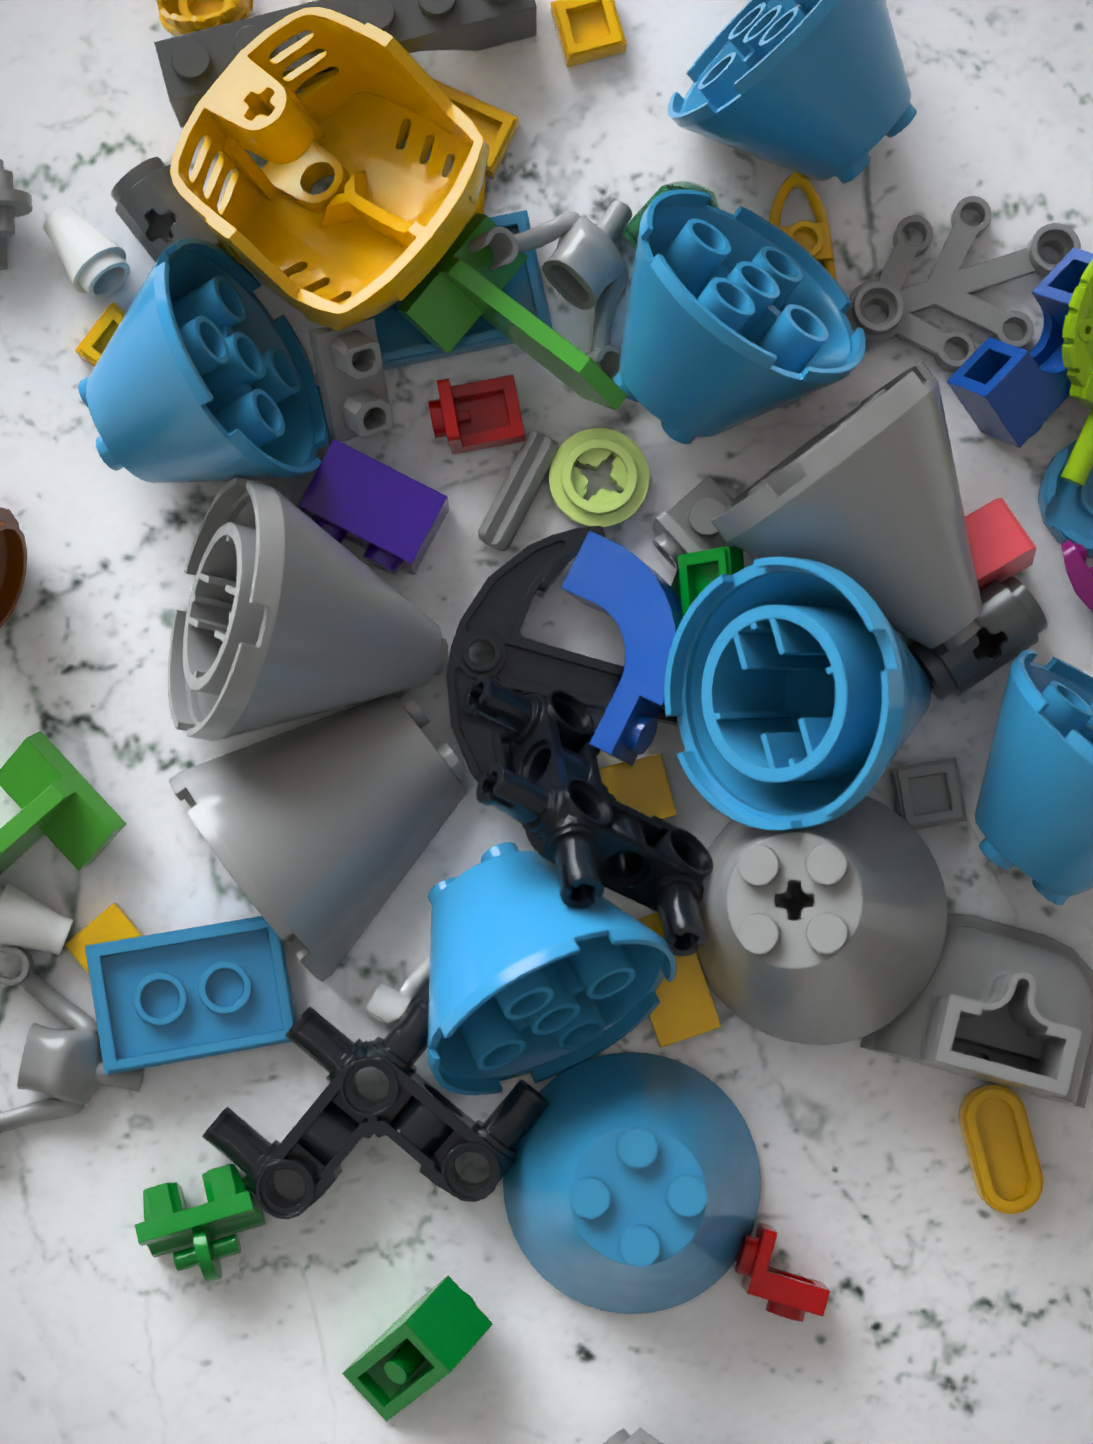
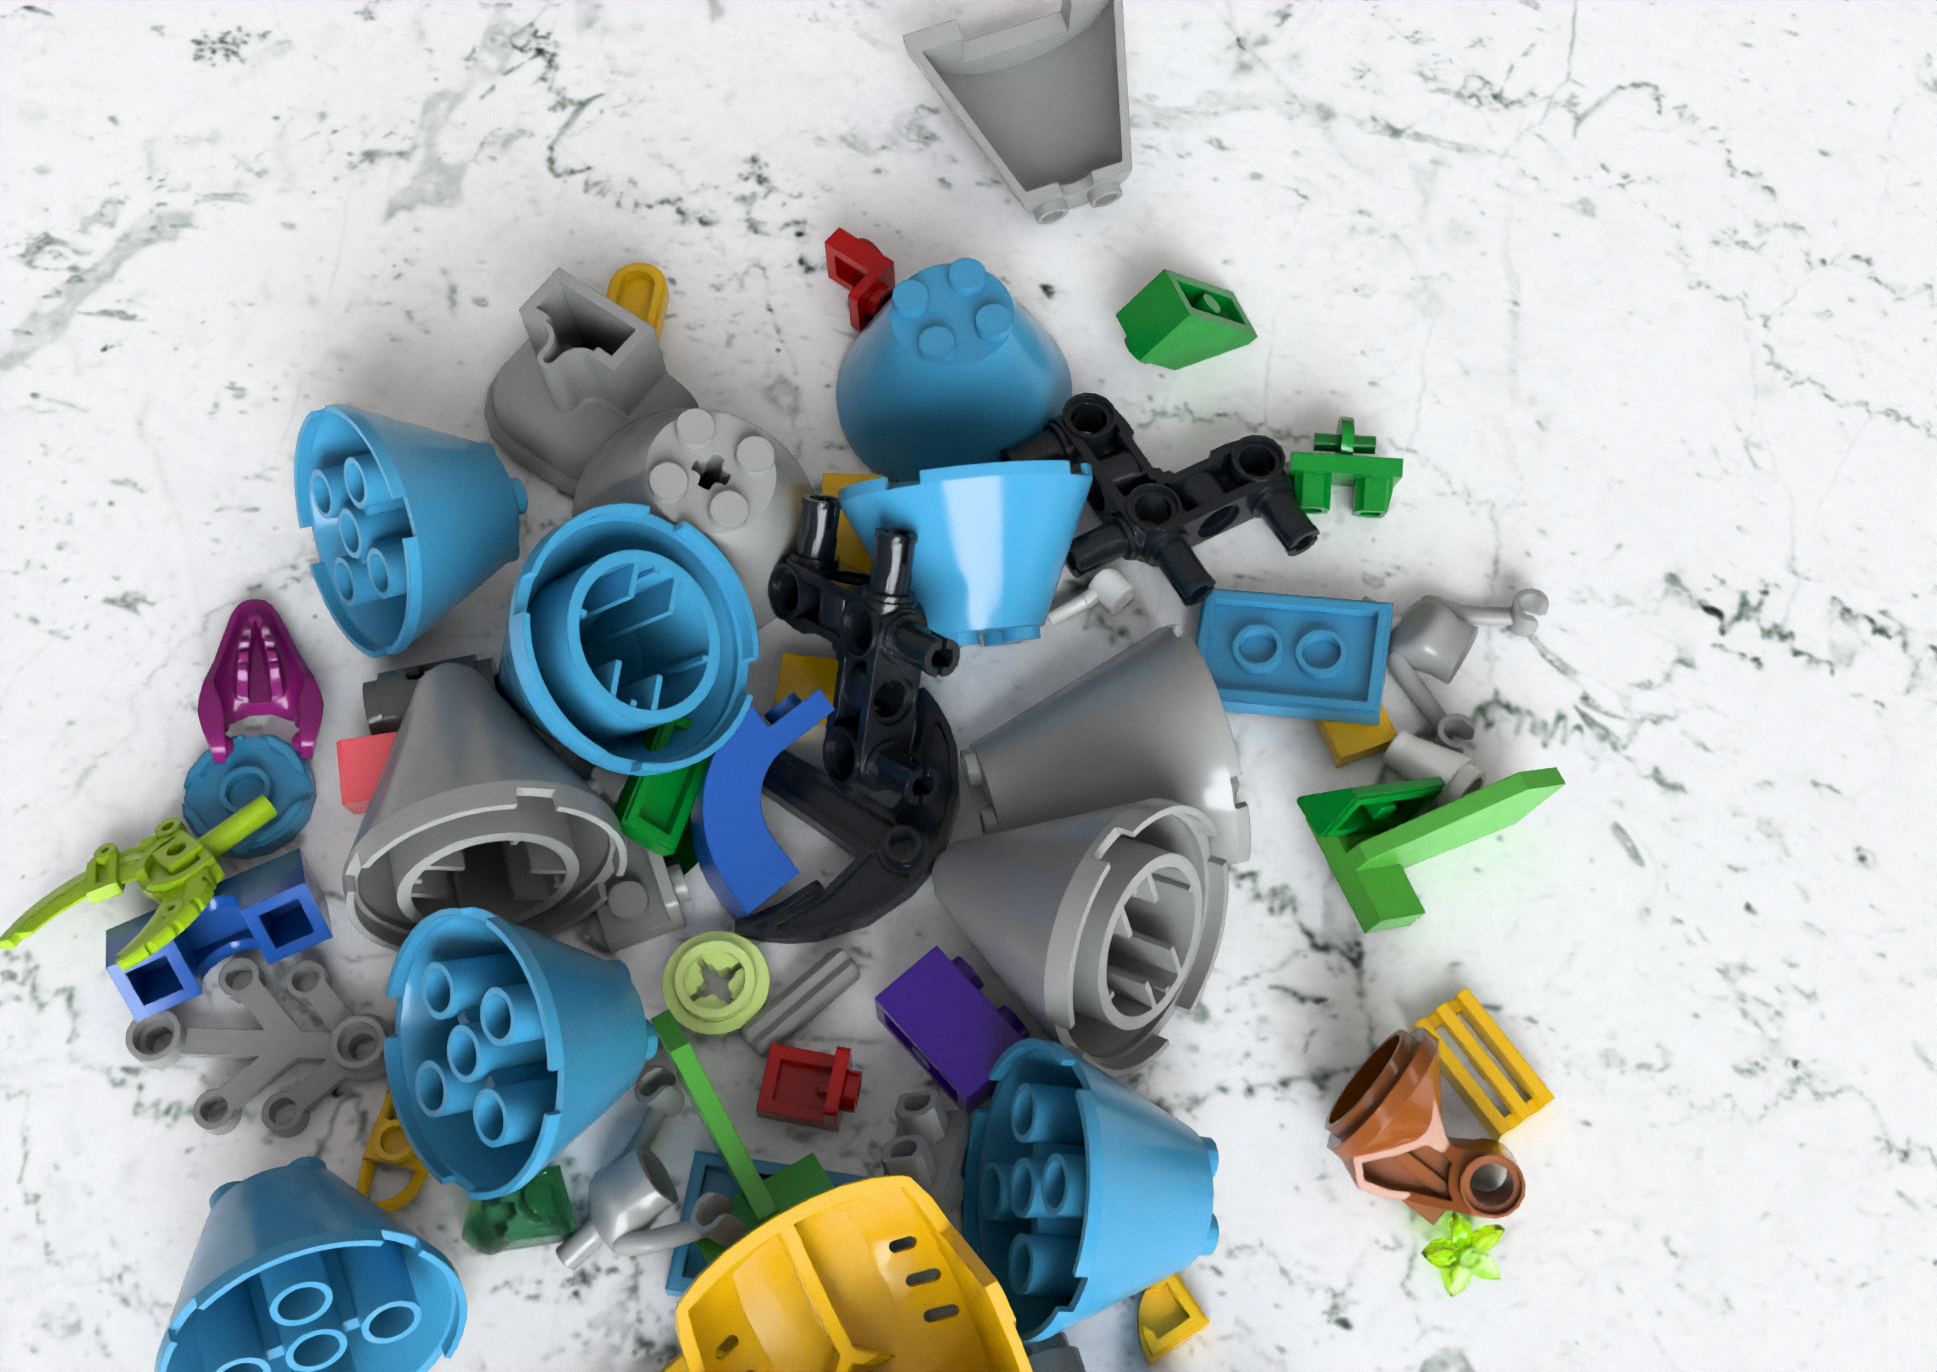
camera: 155 degrees left, 20 degrees down
none -> green slope [1297,777,1446,837]

